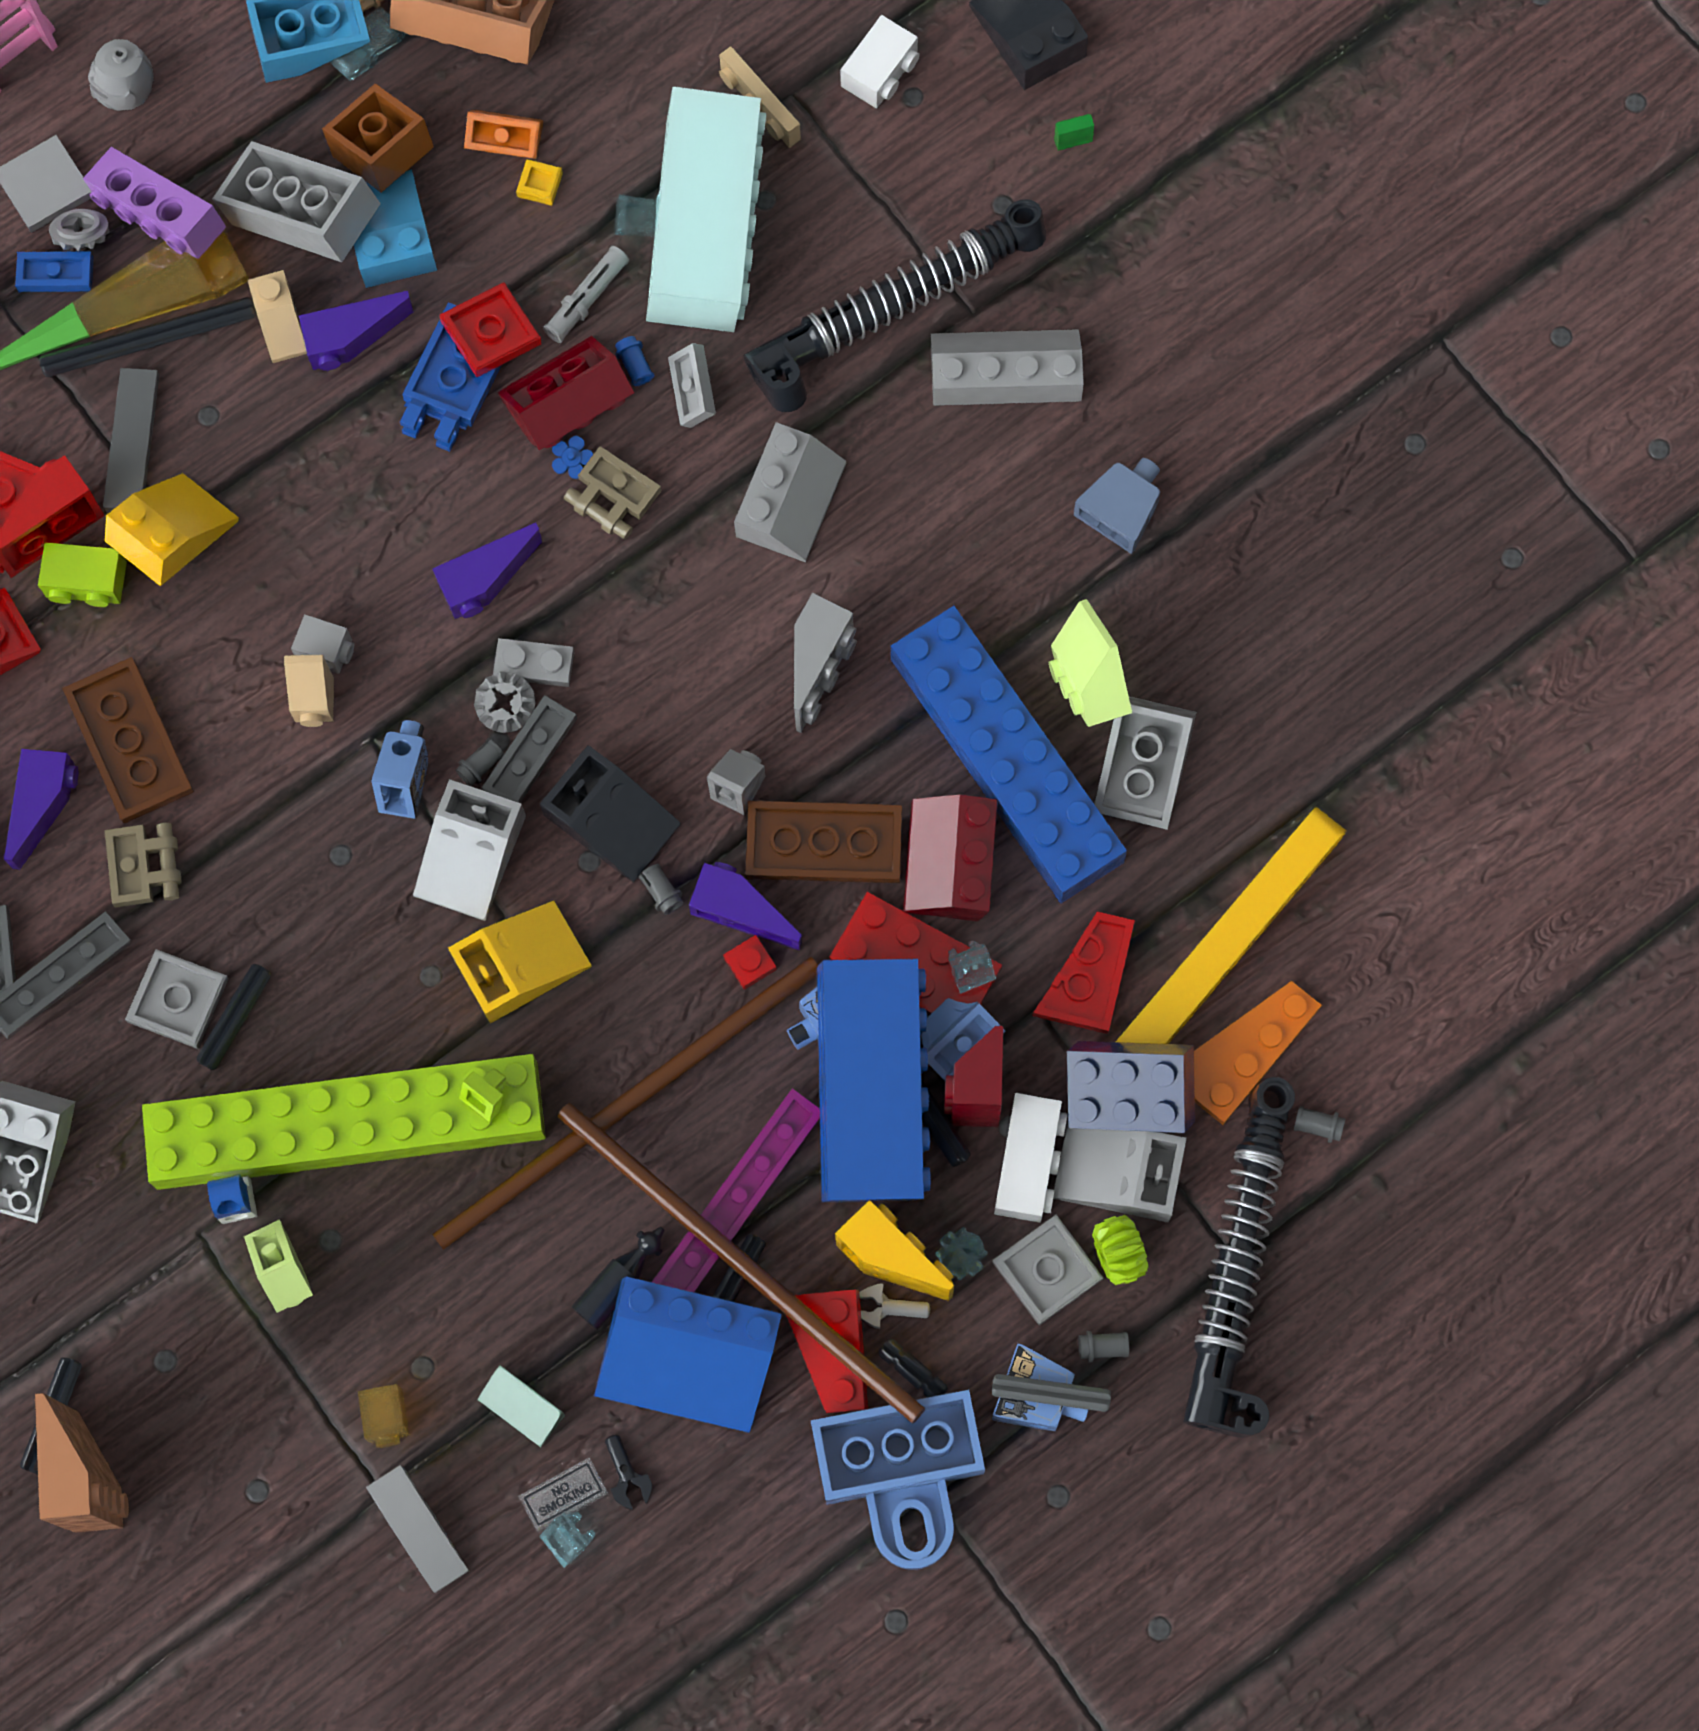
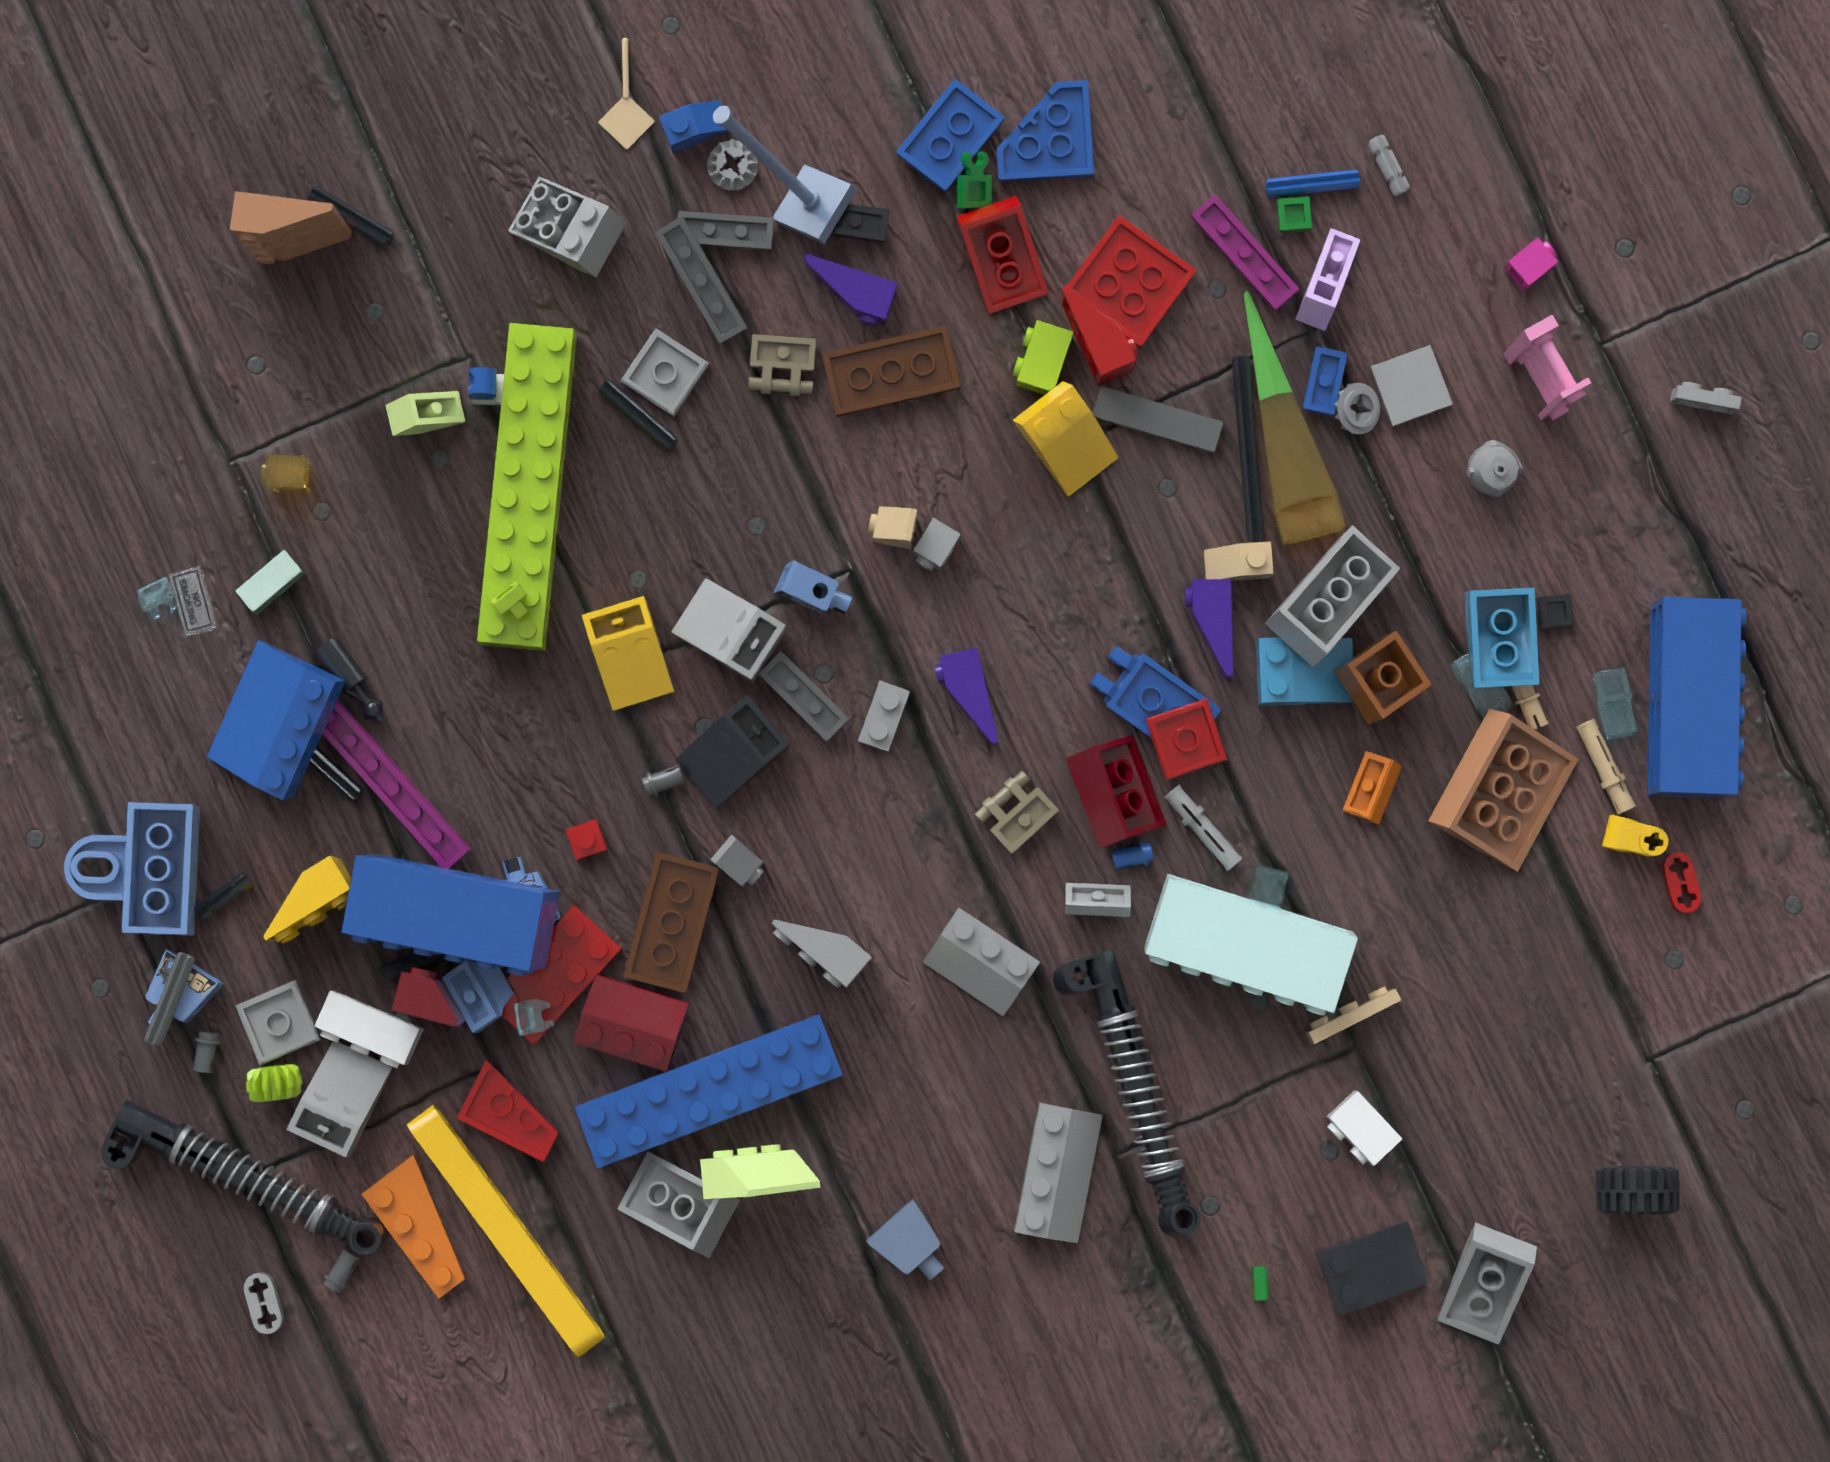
camera: 100 degrees right, 10 degrees up
medium lavender brick [83,147,226,259] -> none
light grey slope [366,1465,469,1593] -> none
reddish brown piece [432,957,818,1250] -> none
dark grey pin [455,738,504,786] -> none
light grey gear [474,672,535,733] -> none
yellow tile [516,159,563,206] -> none
blue plant [552,436,593,479] -> none
reddish brown piece [558,1103,926,1424] -> none
black bar [605,1434,653,1510] -> none
dark purple slope [689,862,802,951] -> none
red wing [786,1289,868,1413] -> none
light grey bar [859,1284,931,1329] -> none
clear light blue gear [935,1227,988,1280] -> none
brick [1067,1041,1195,1133] -> none
none -> light grey beam [244,1272,284,1334]

